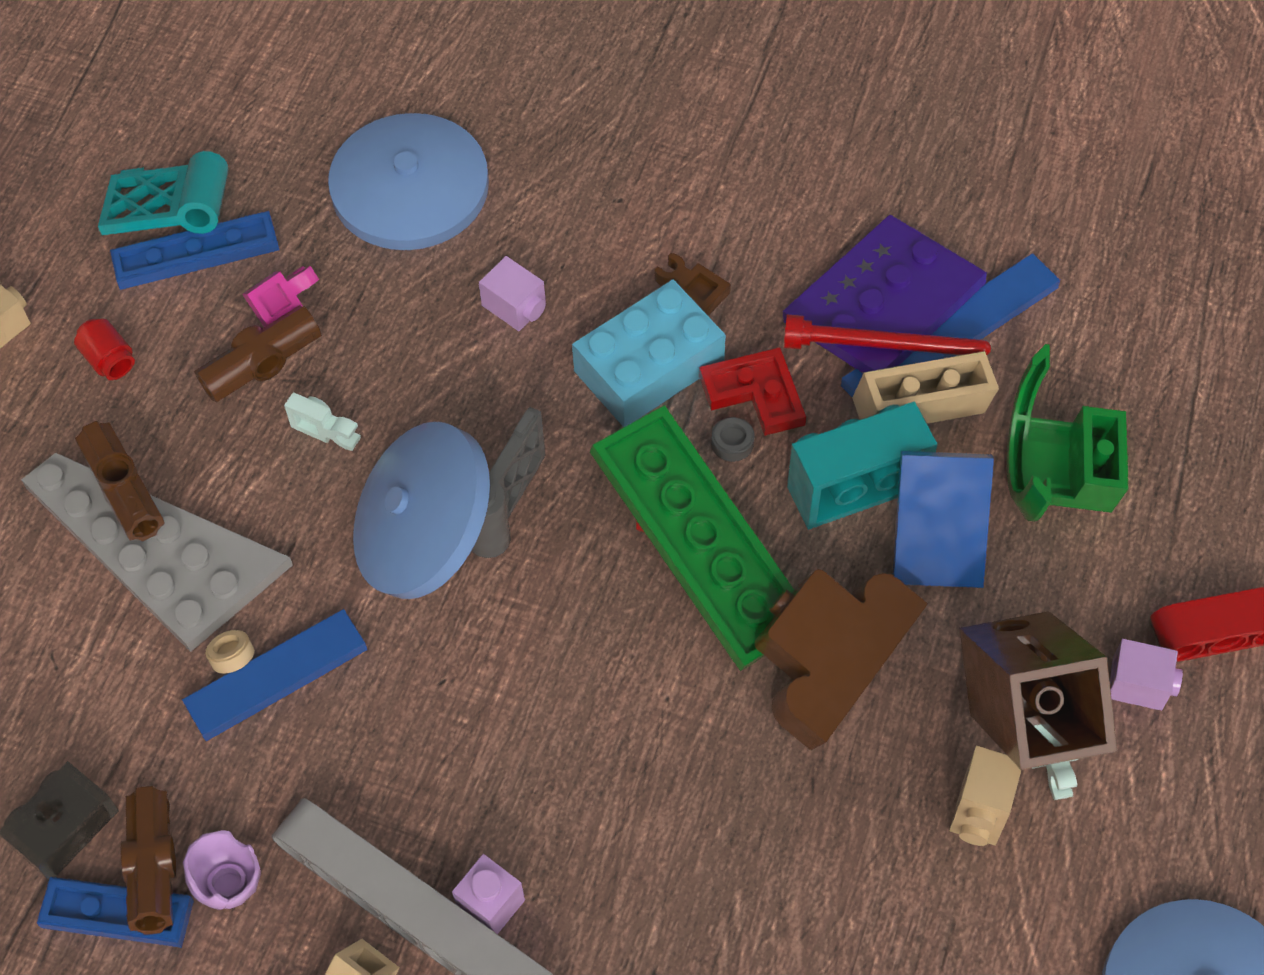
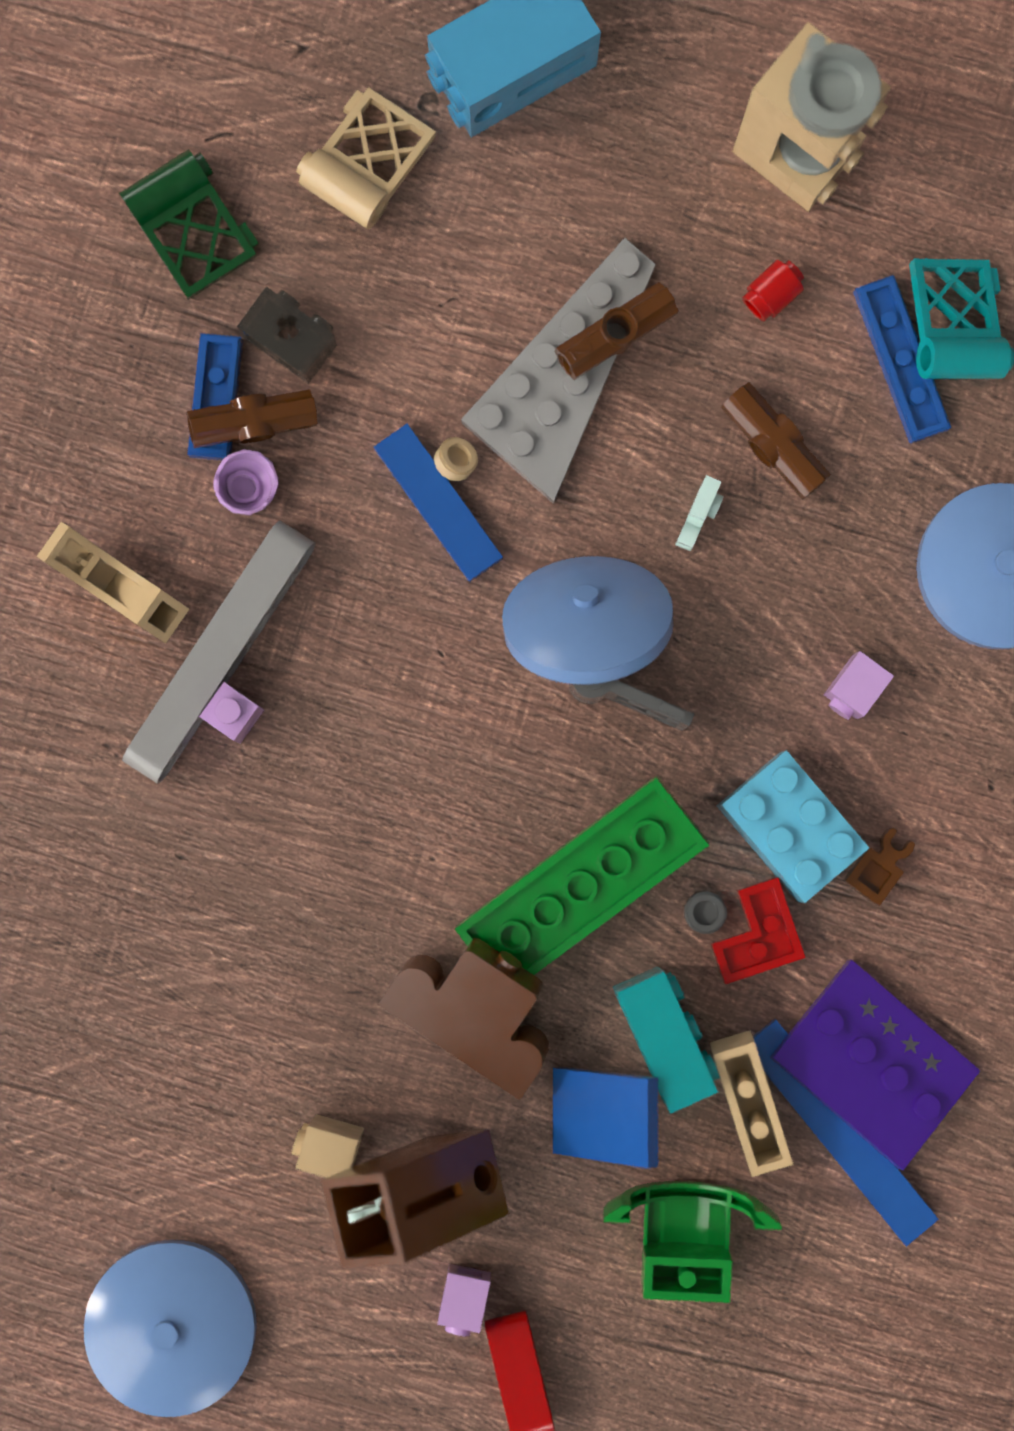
camera: 85 degrees right, 25 degrees up
dark pink plate [242,266,319,327] -> none
red piece [784,314,991,355] -> none

